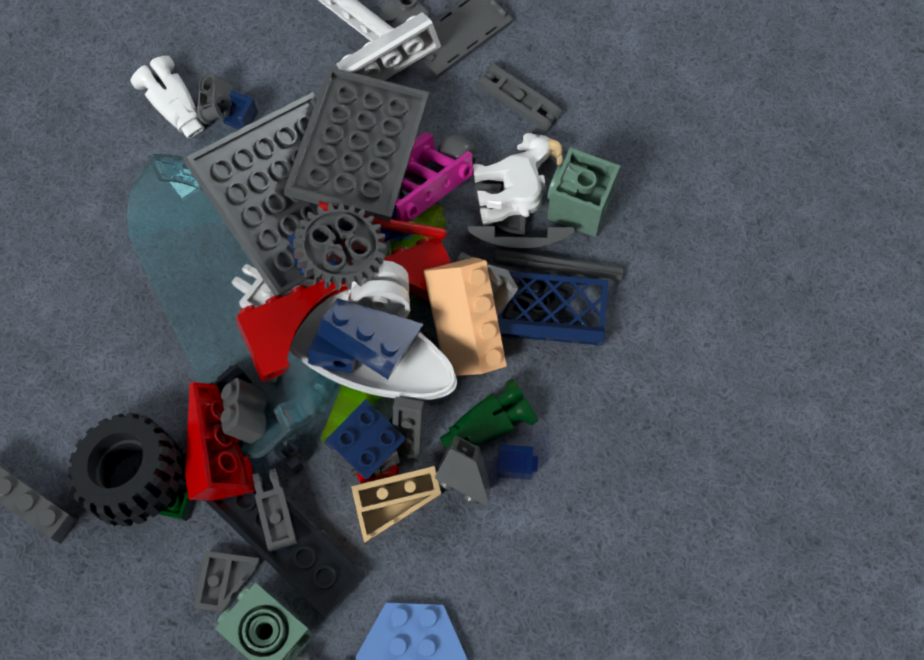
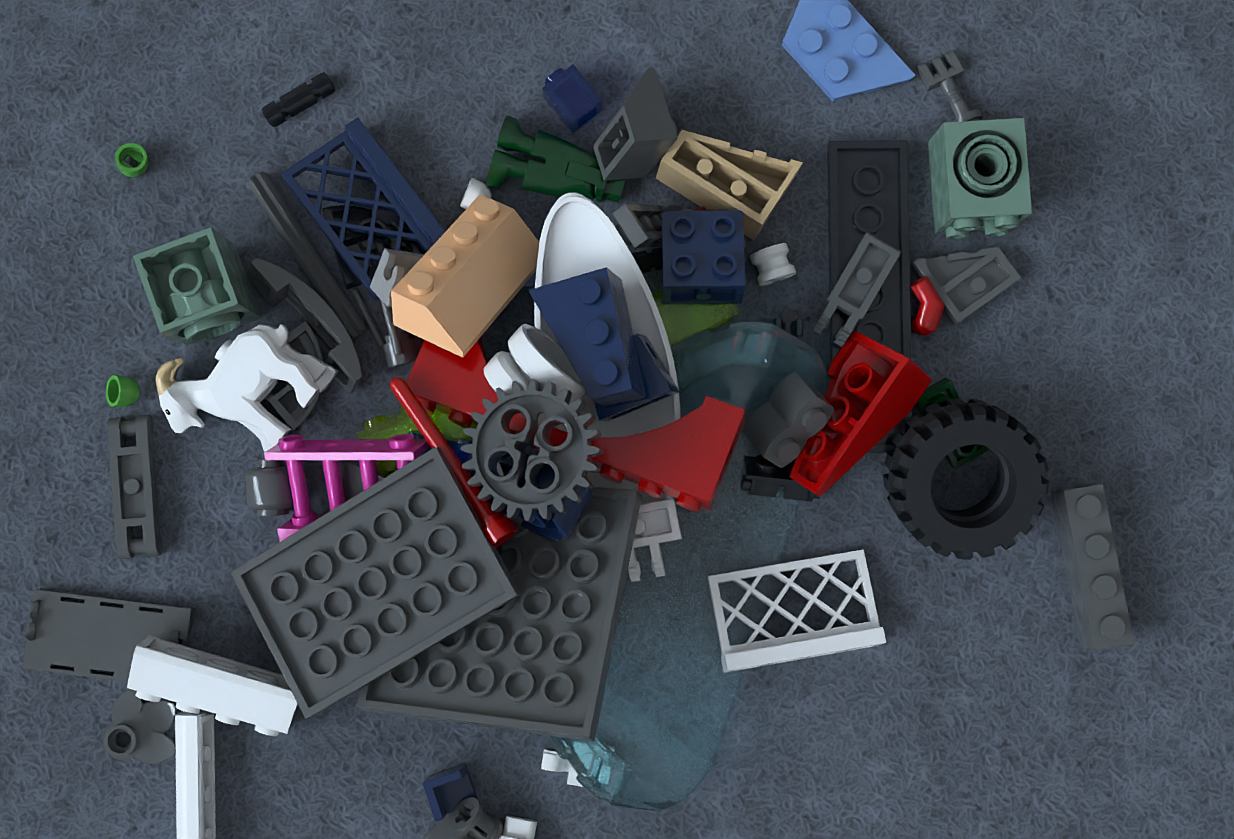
camera: 135 degrees left, 15 degrees up
none -> bright green hinge [106,375,141,407]
none -> bright green hinge [115,143,149,178]
none -> black axle [262,72,335,127]
none -> white hinge [460,178,491,209]
none -> white fence [707,549,886,673]
none -> white wheel [749,243,796,286]
none -> red arm [910,276,944,335]

